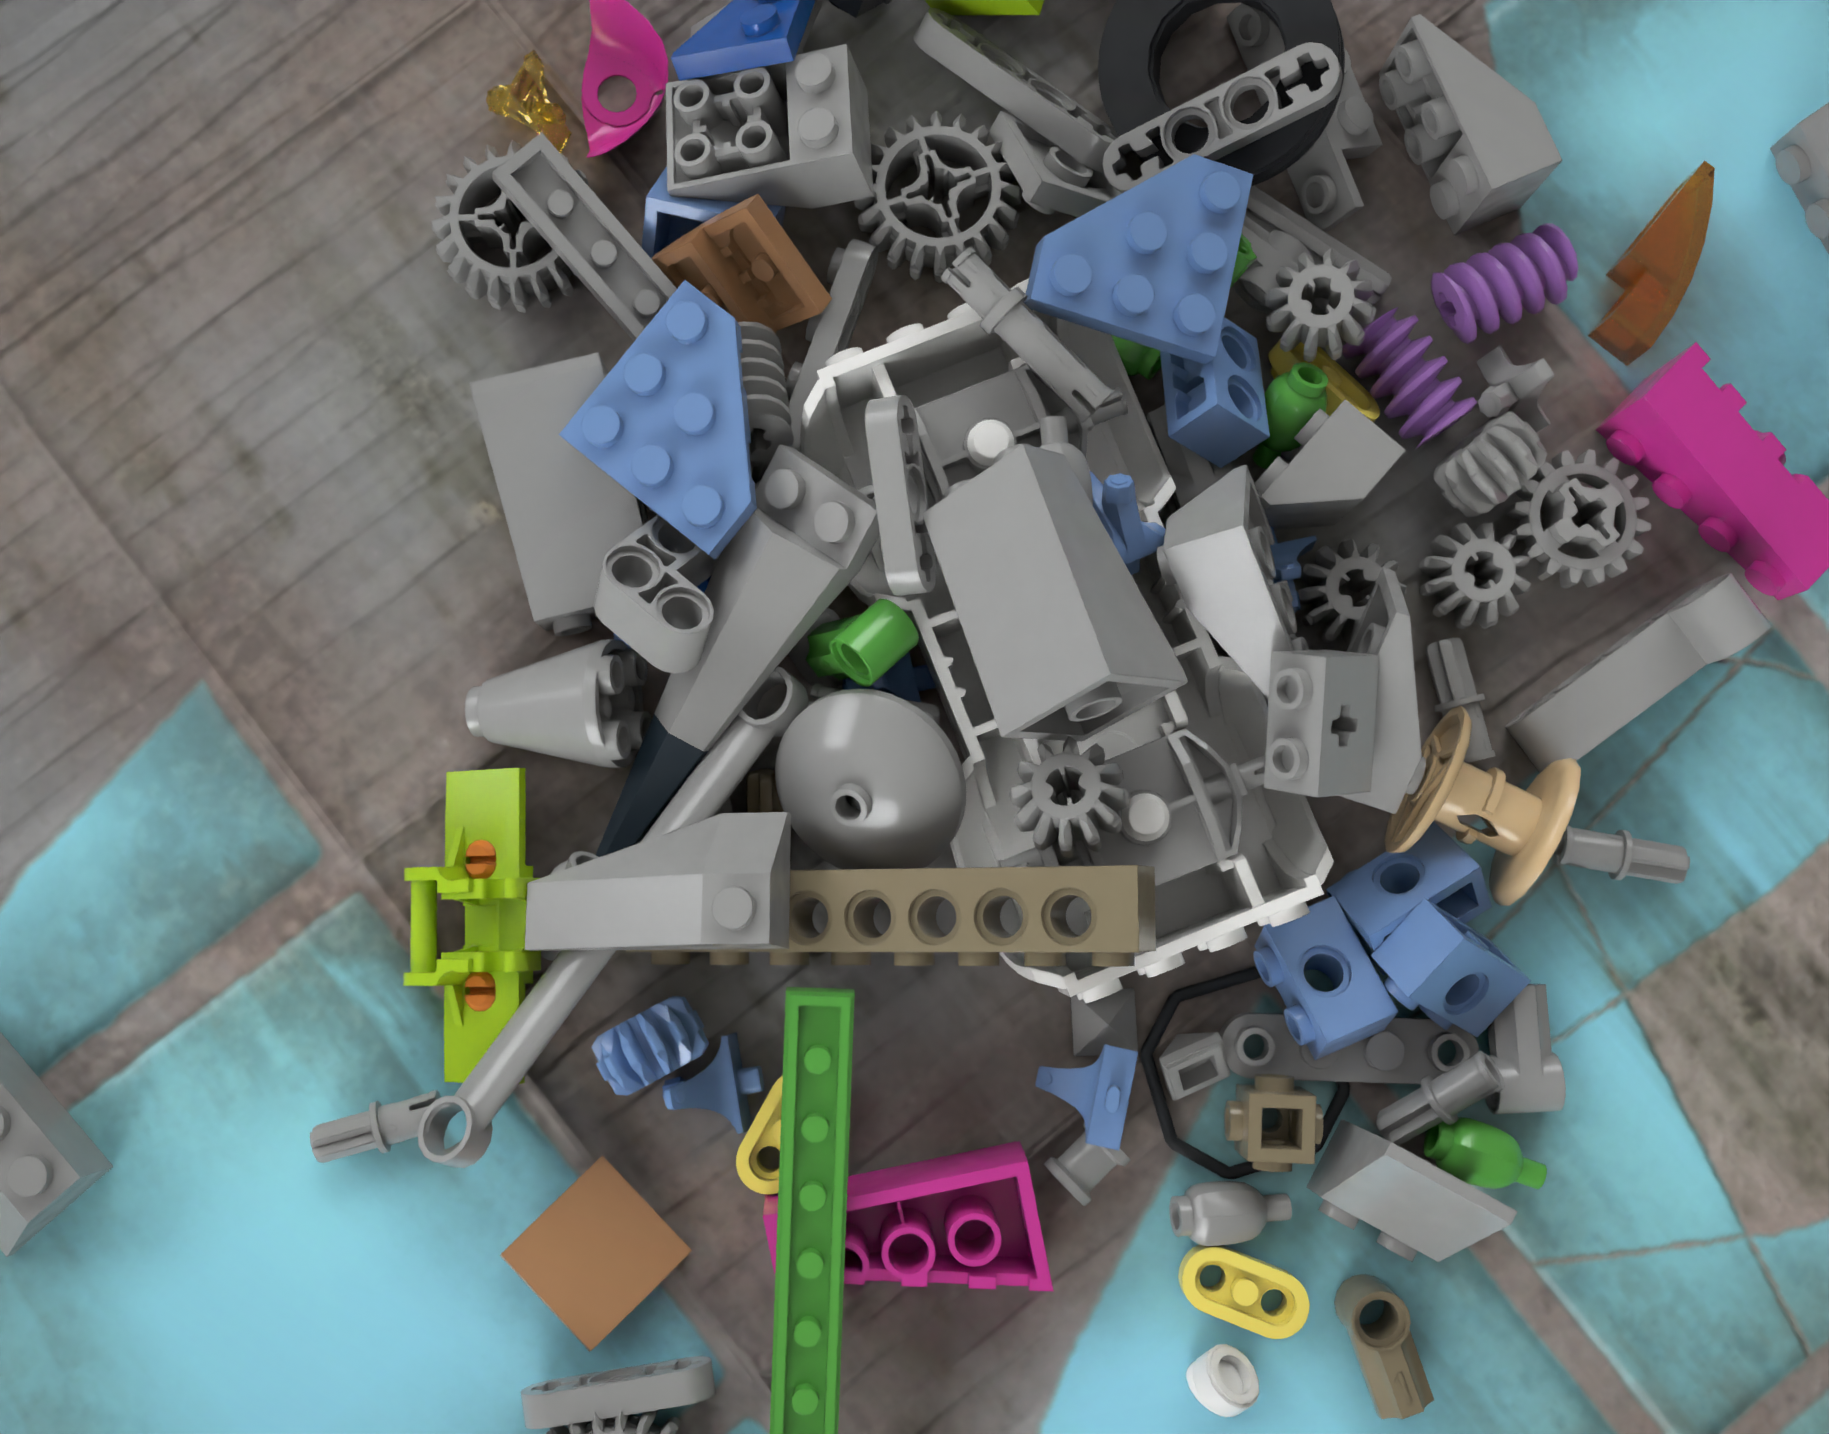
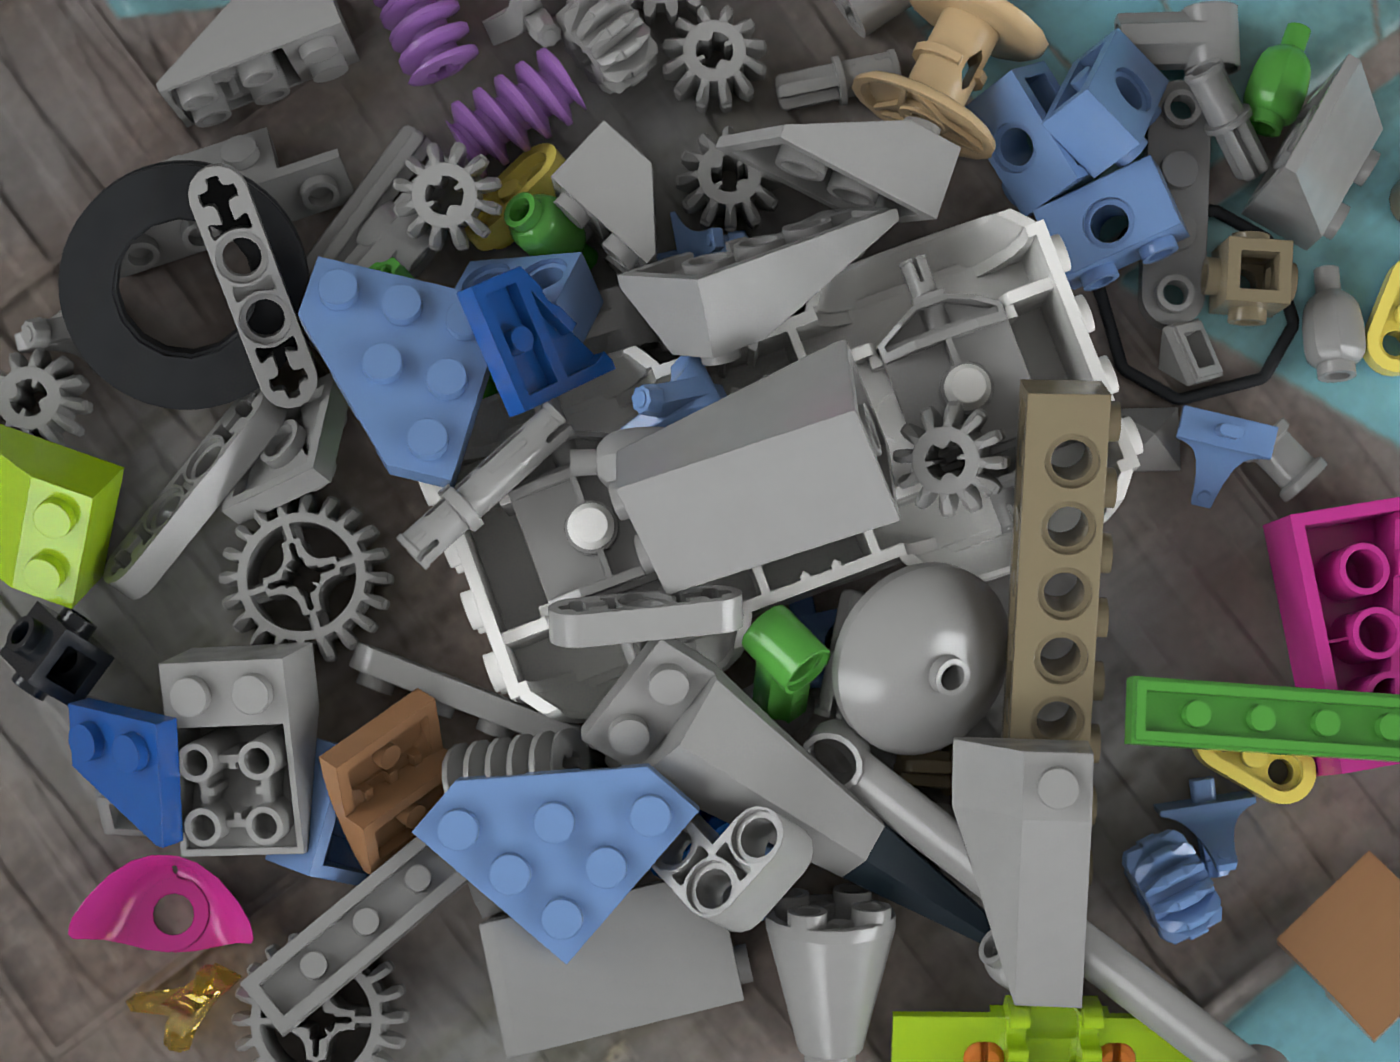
camera: 80 degrees left, 0 degrees up
light grey brick [1264,650,1379,798] -> none
none -> blue wing [456,266,616,417]

